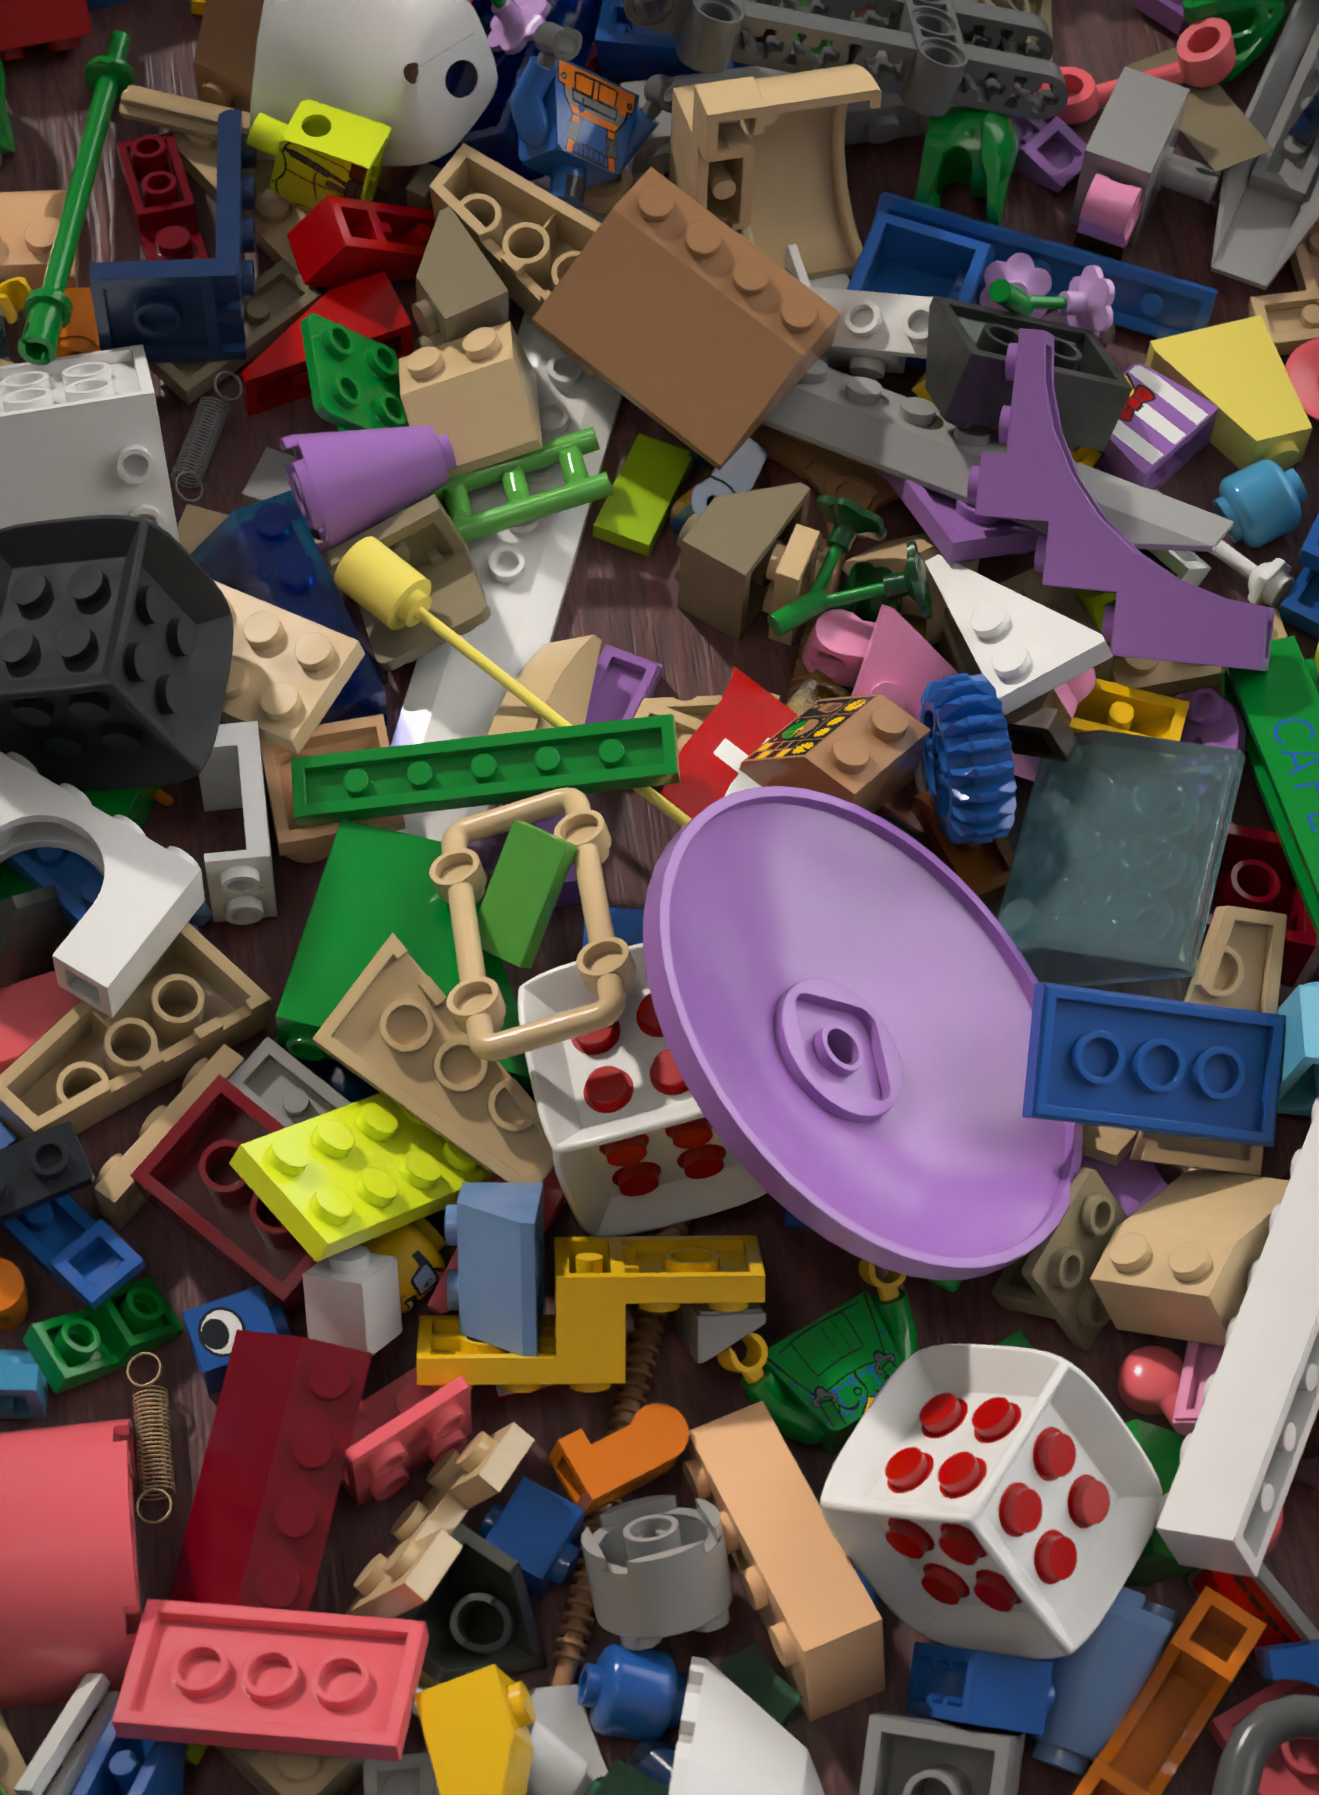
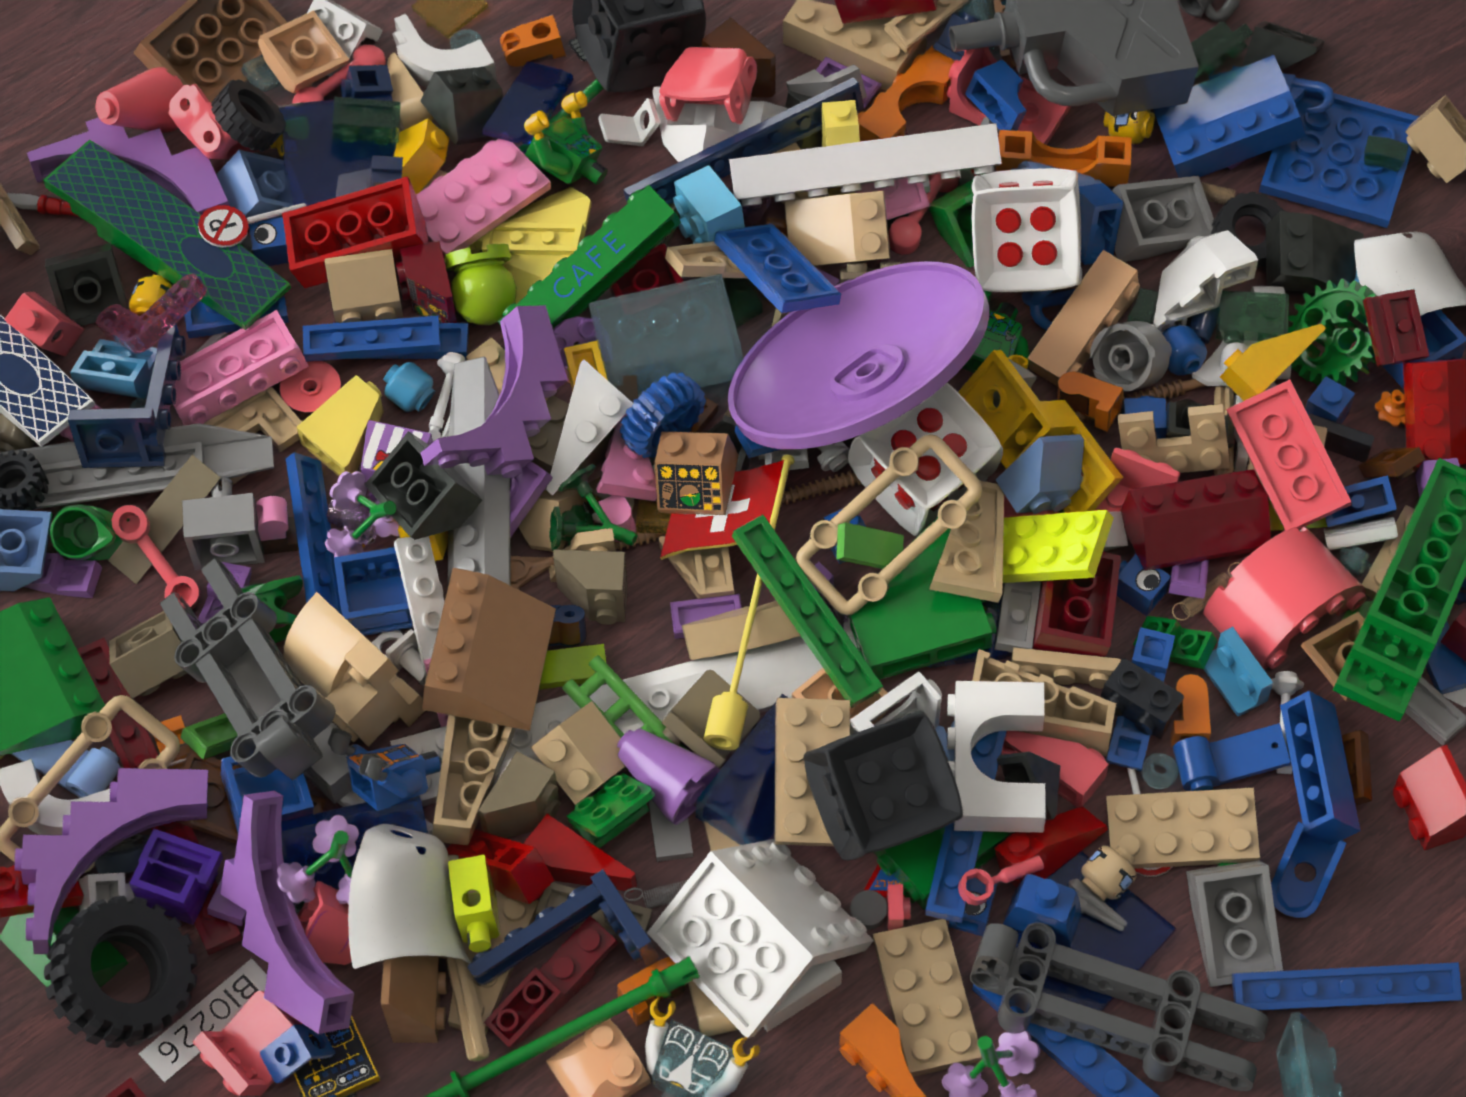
camera: 115 degrees left, 0 degrees up
none -> medium lavender tile [1169,560,1209,599]
none -> clear light blue plate [1338,546,1372,576]

